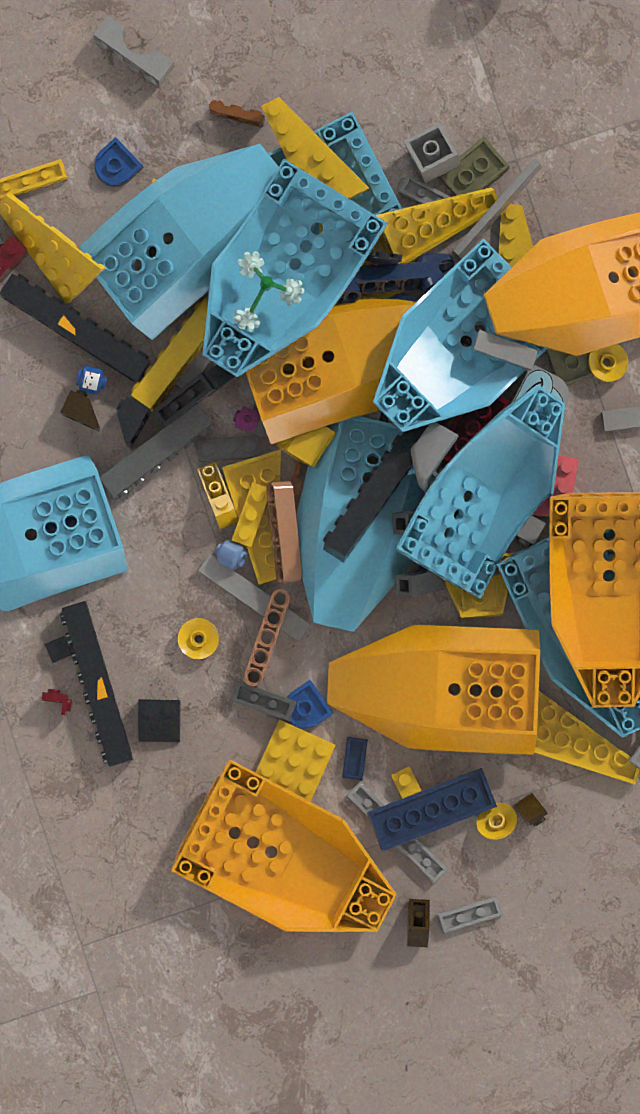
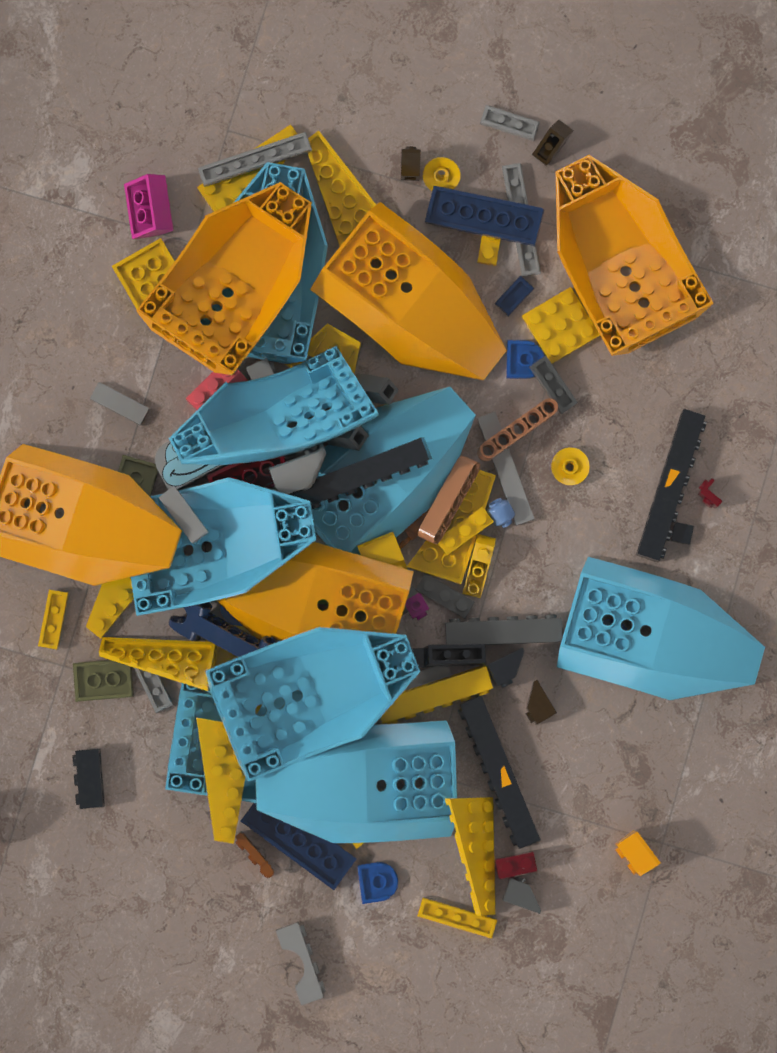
camera: 140 degrees left, 0 degrees up
head [76,366,107,395] -> none
black slope [138,699,181,742] -> none
light aqua plant [233,251,304,332] -> none
black dish [366,252,402,265] -> none
light grey brick [404,123,461,184] -> none
light grey tile [454,159,542,259] -> none
yellow dish [588,344,628,382] -> none
none -> yellow plate [38,589,69,650]
none -> black brick [72,749,105,809]
none -> dark blue plate [241,803,357,890]

